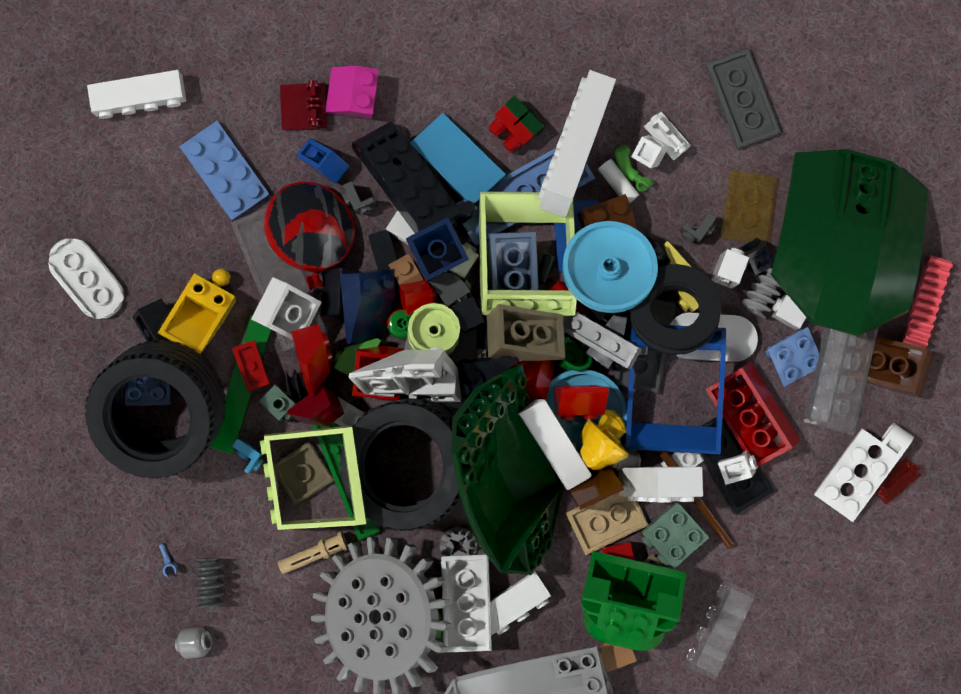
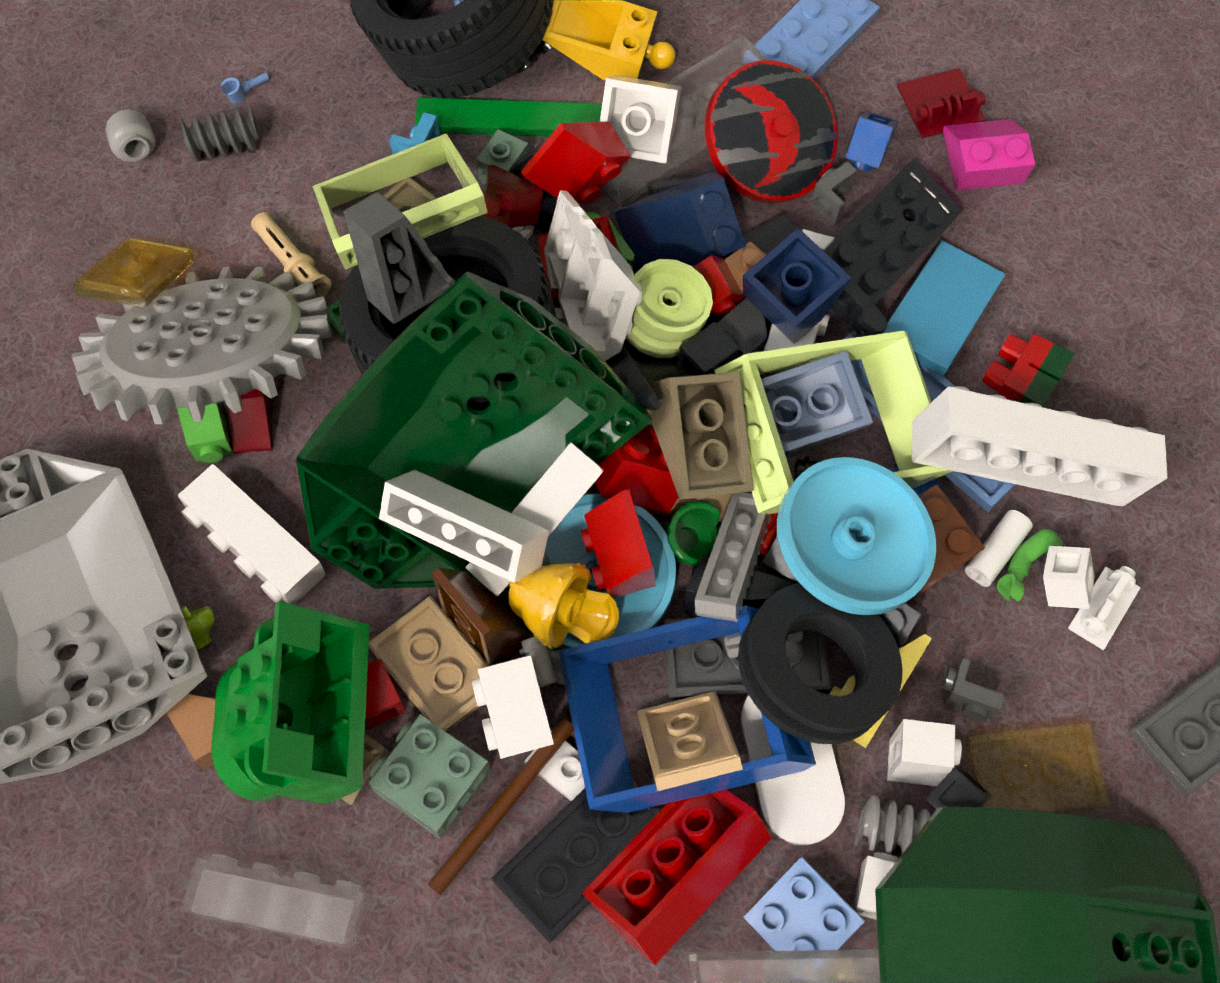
camera: 75 degrees right, 20 degrees down
red plate [232,340,270,392] -> none
red hand [305,271,323,290] -> none
white tile [441,555,492,652] -> none
white bracket [718,450,757,485] -> none
none -> clear yellow tile [74,237,194,308]
none -> lime piece [181,606,215,649]
none -> dark grey wedge [343,191,455,324]
none -> white brick [379,470,549,583]
none -> tan tile [637,691,743,791]

